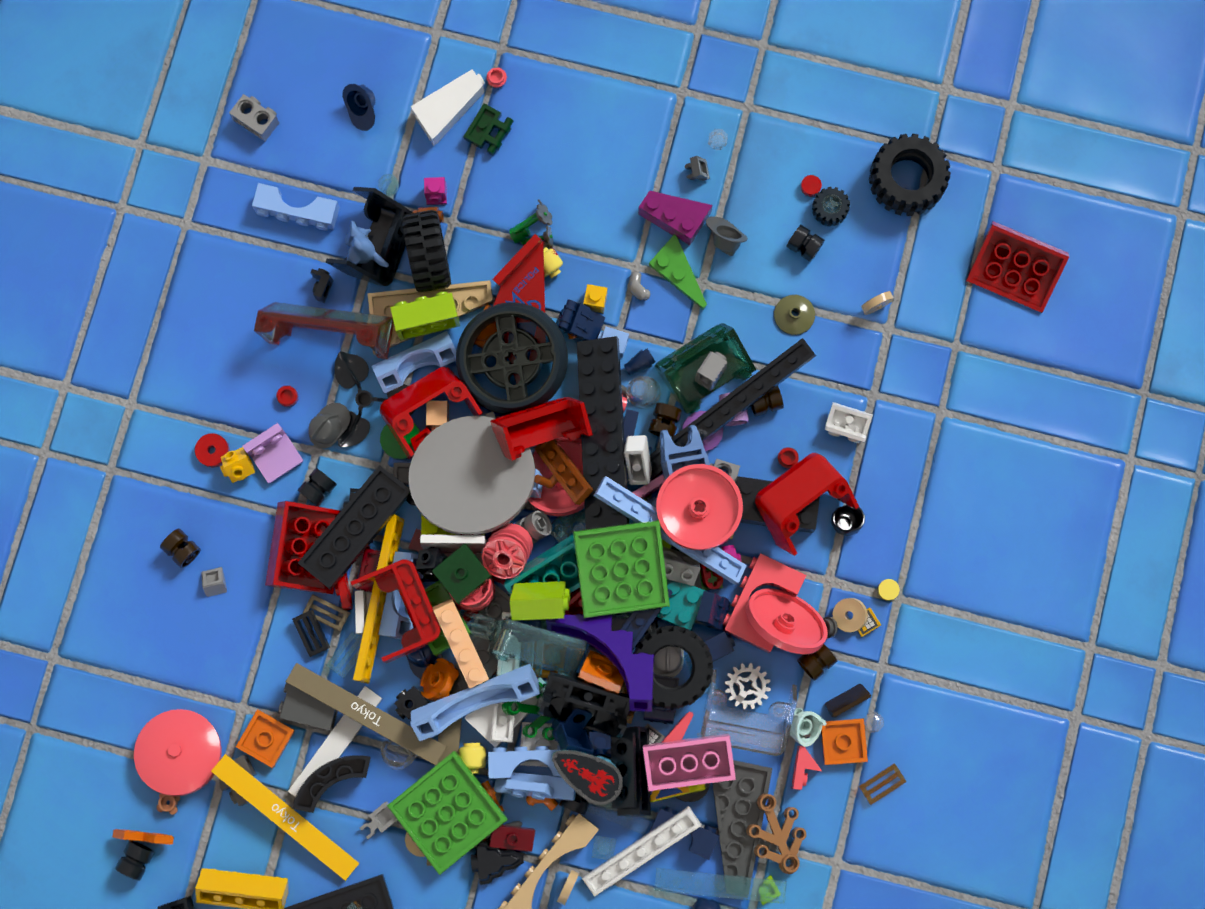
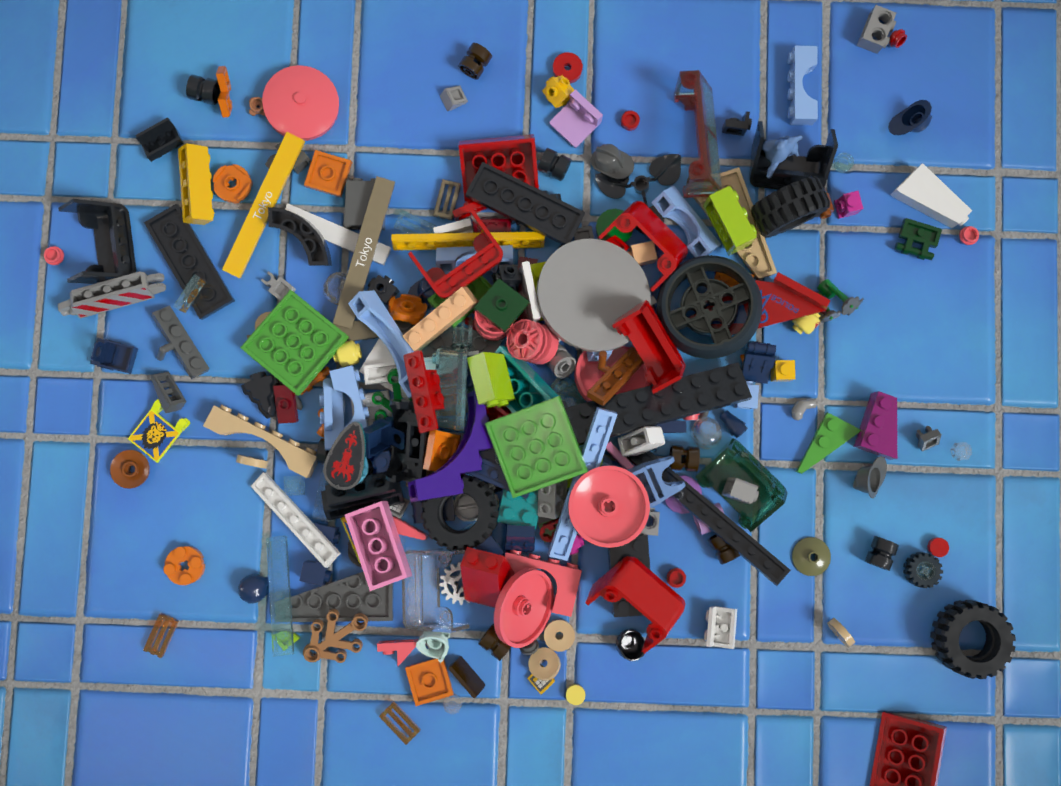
camera: 75 degrees right, 5 degrees up
black tile [292,609,330,657] -> none
none -> orange plate [213,164,253,204]
none -> red bracket [403,350,445,433]
none -> red slope [460,547,515,608]
none -> tan piece [544,619,575,652]
none -> red plate [889,29,907,48]

